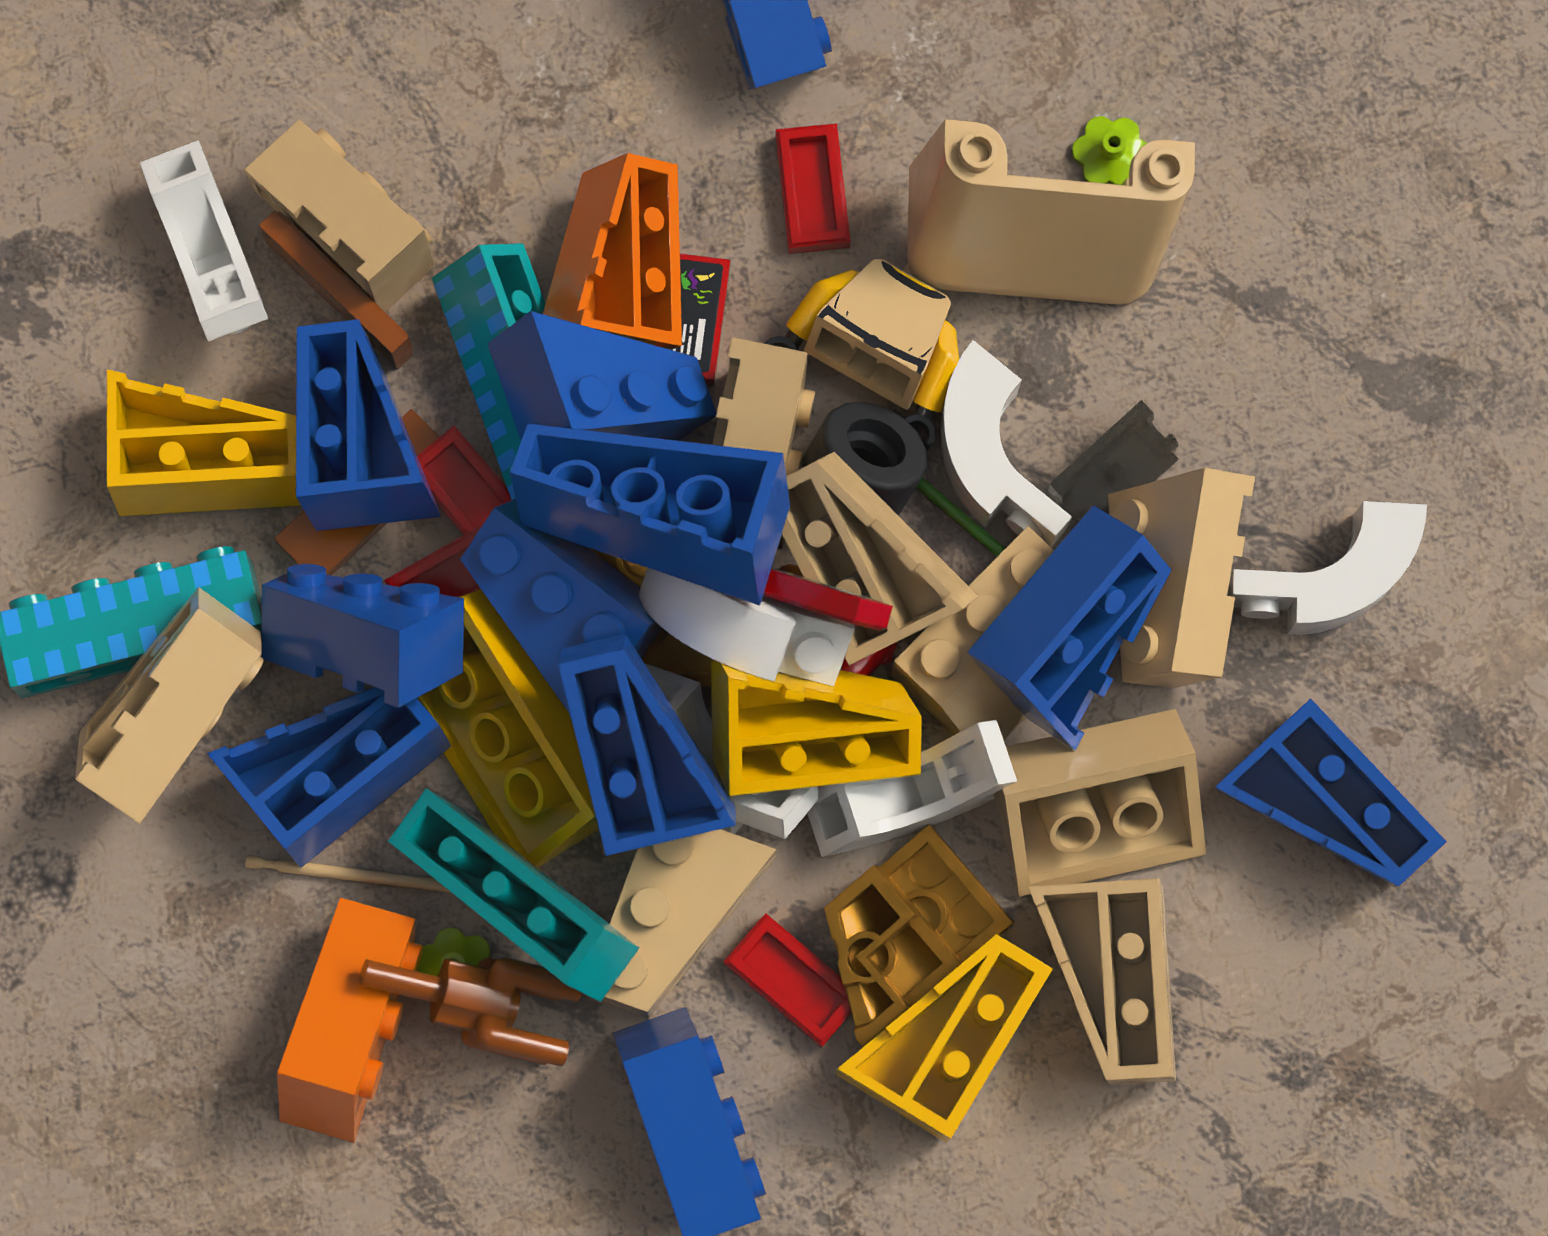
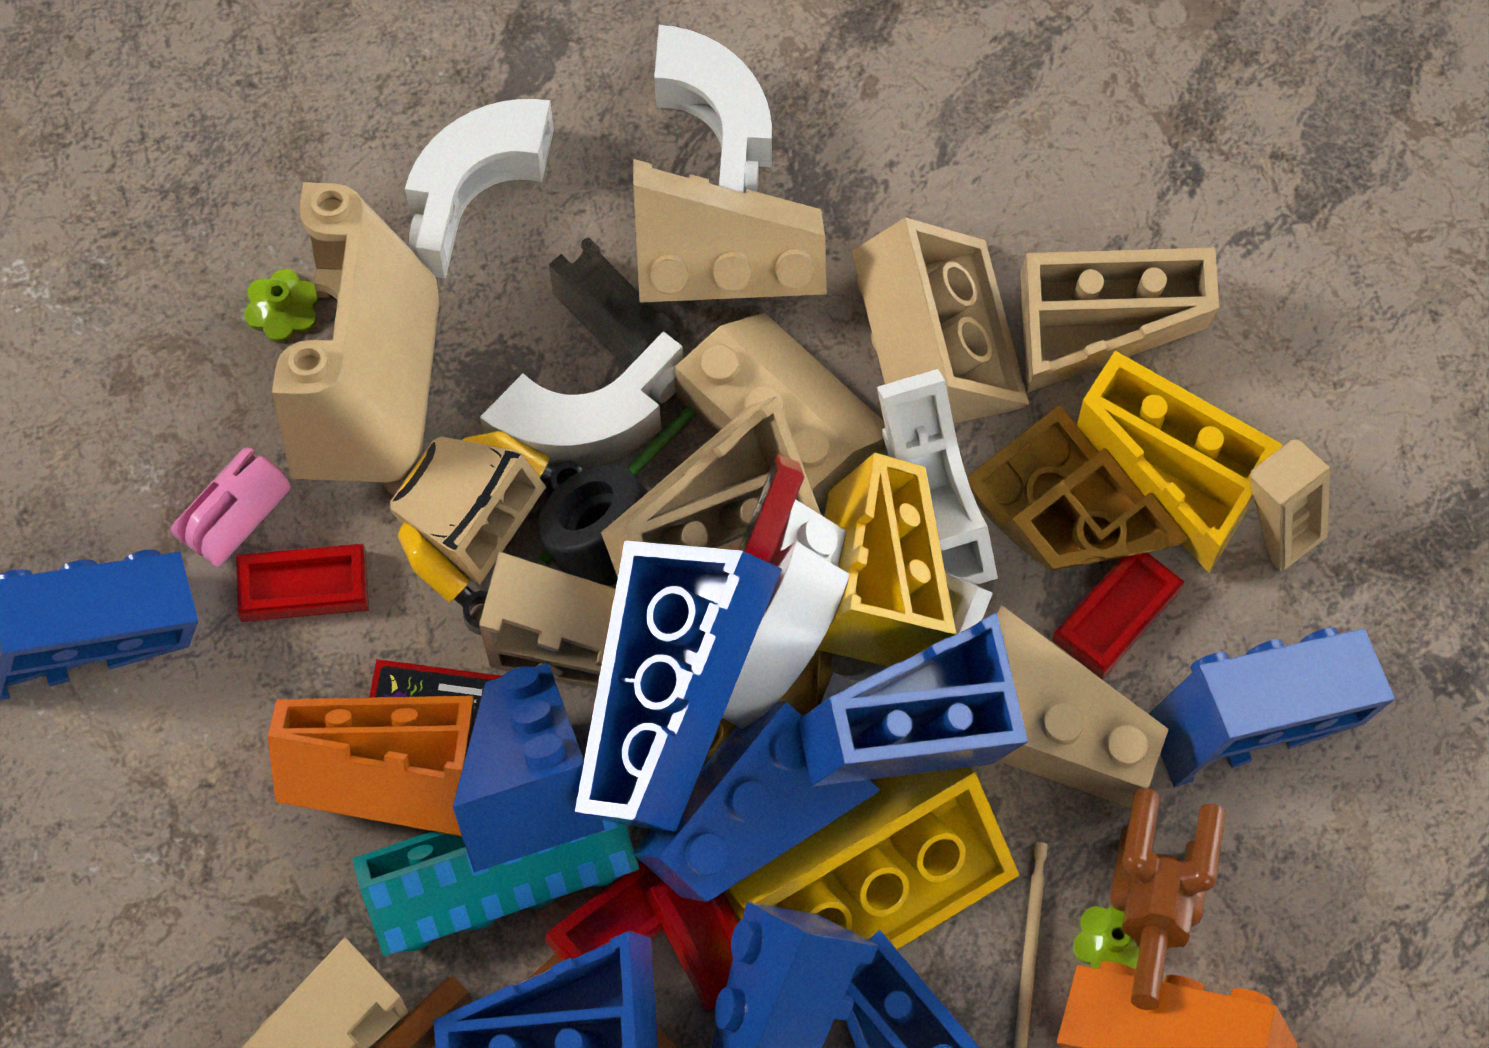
camera: 85 degrees left, 10 degrees down
teal brick [388,788,639,1002] -> none
blue wedge [967,505,1172,751] -> none
blue wedge [1214,698,1447,887] -> none
none -> bright pink arm [170,447,291,568]
none -> white arch [405,99,554,278]
none -> tan slope [1250,439,1330,571]

